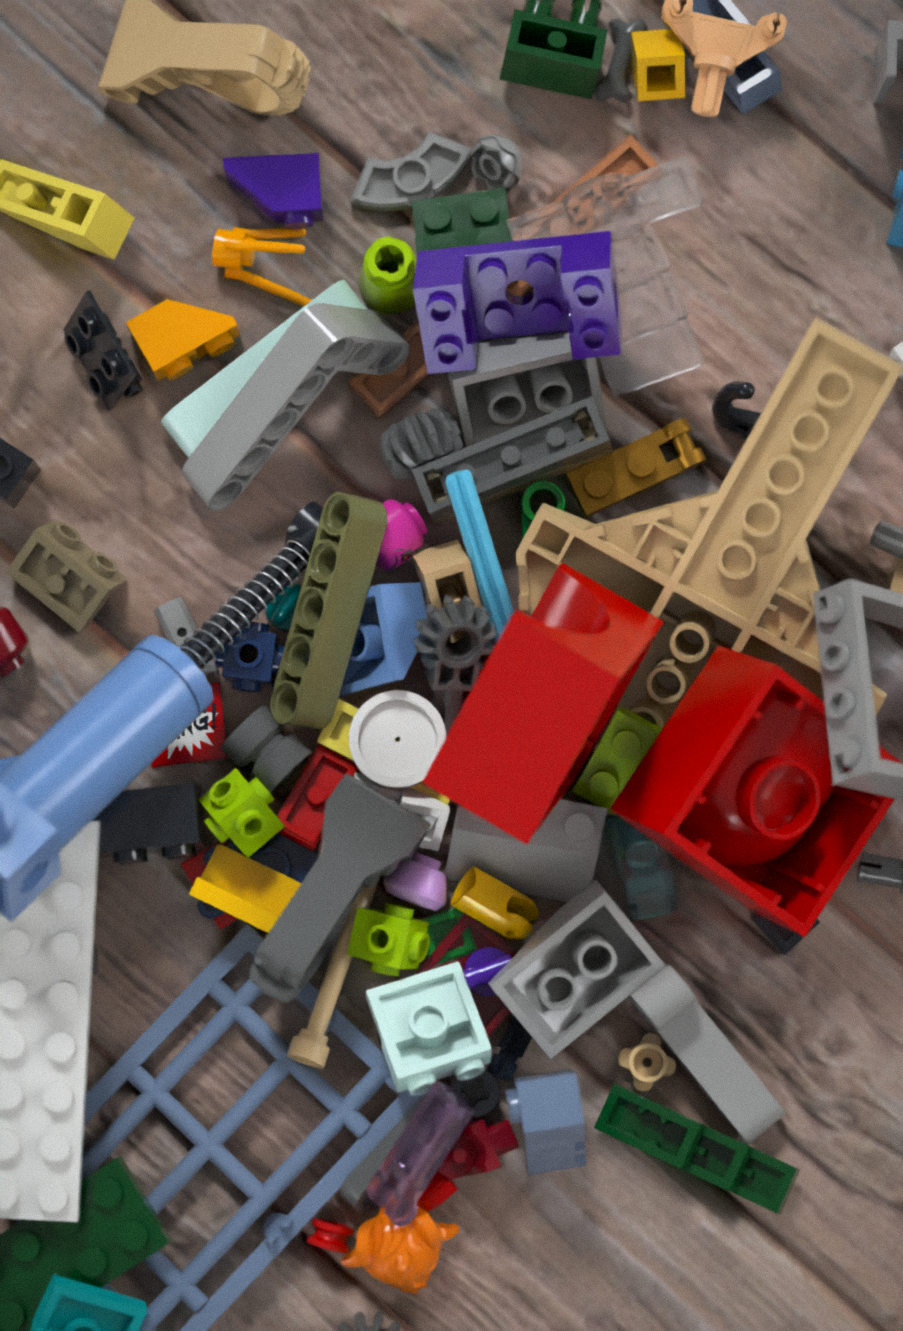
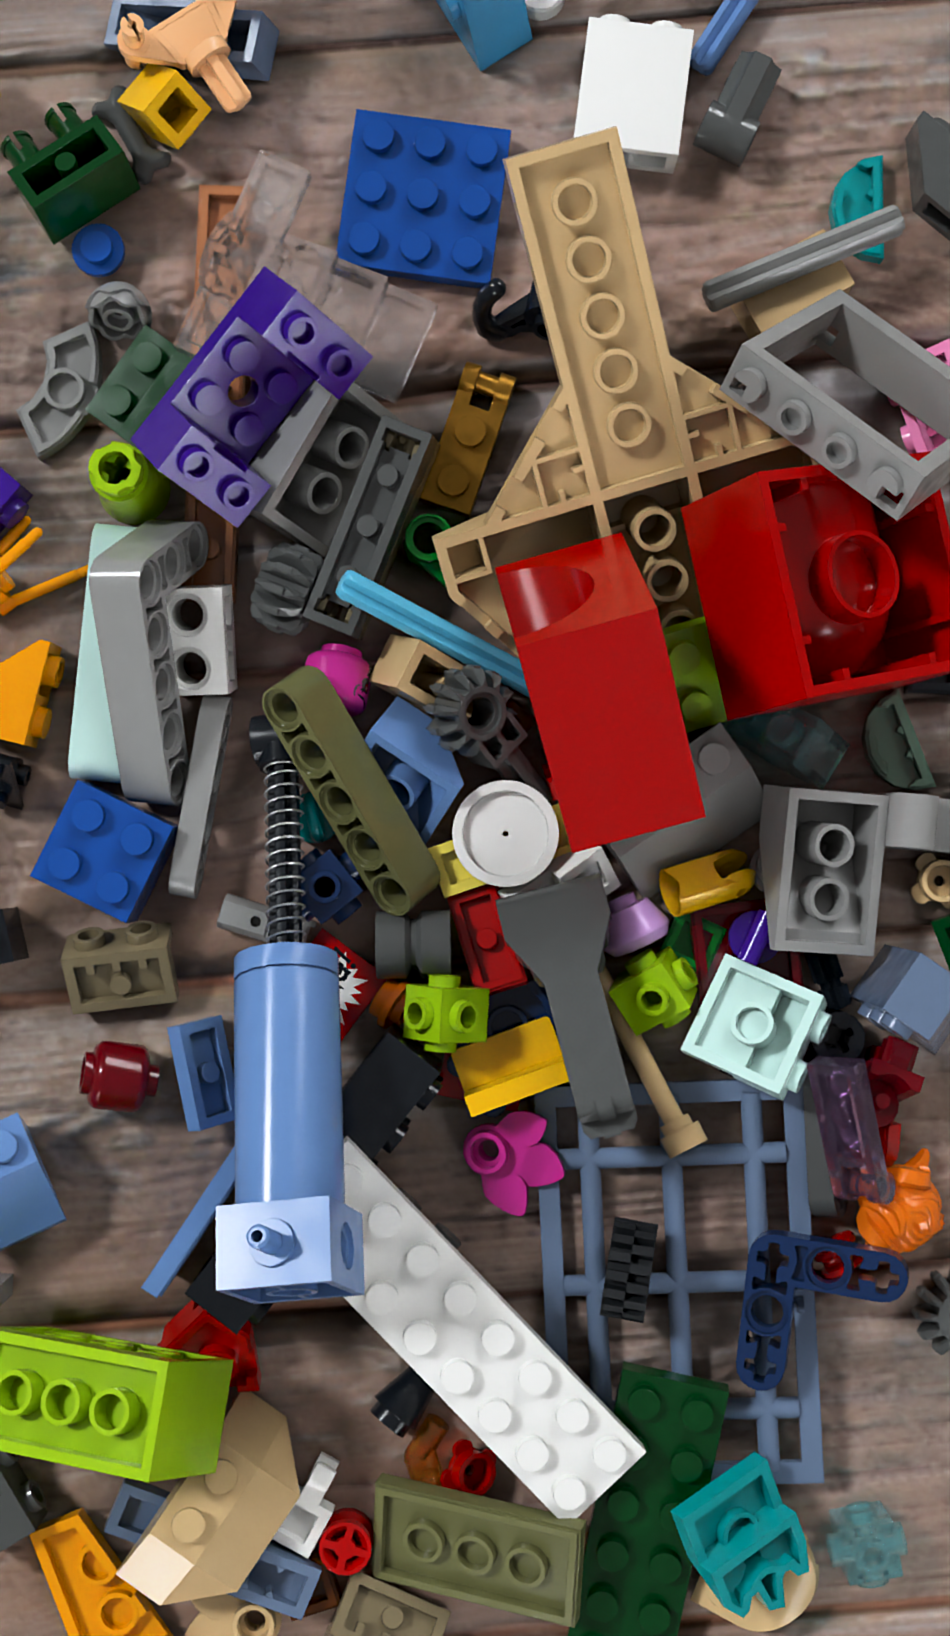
camera: 40 degrees left, 5 degrees up
none -> blue brick [30,780,178,923]
none -> blue plate [72,223,125,278]
none -> white brick [165,584,238,696]
none -> medium blue plate [167,1015,235,1132]
none -> light grey beam [168,695,233,899]
none -> blue plate [335,109,511,289]
none -> orange plate [369,979,411,1029]
none -> dark pink plate [463,1110,566,1216]
none -> black tyre [600,1217,658,1323]
none -> dark blue beam [736,1230,909,1391]
none -> sand green tile [861,689,936,791]

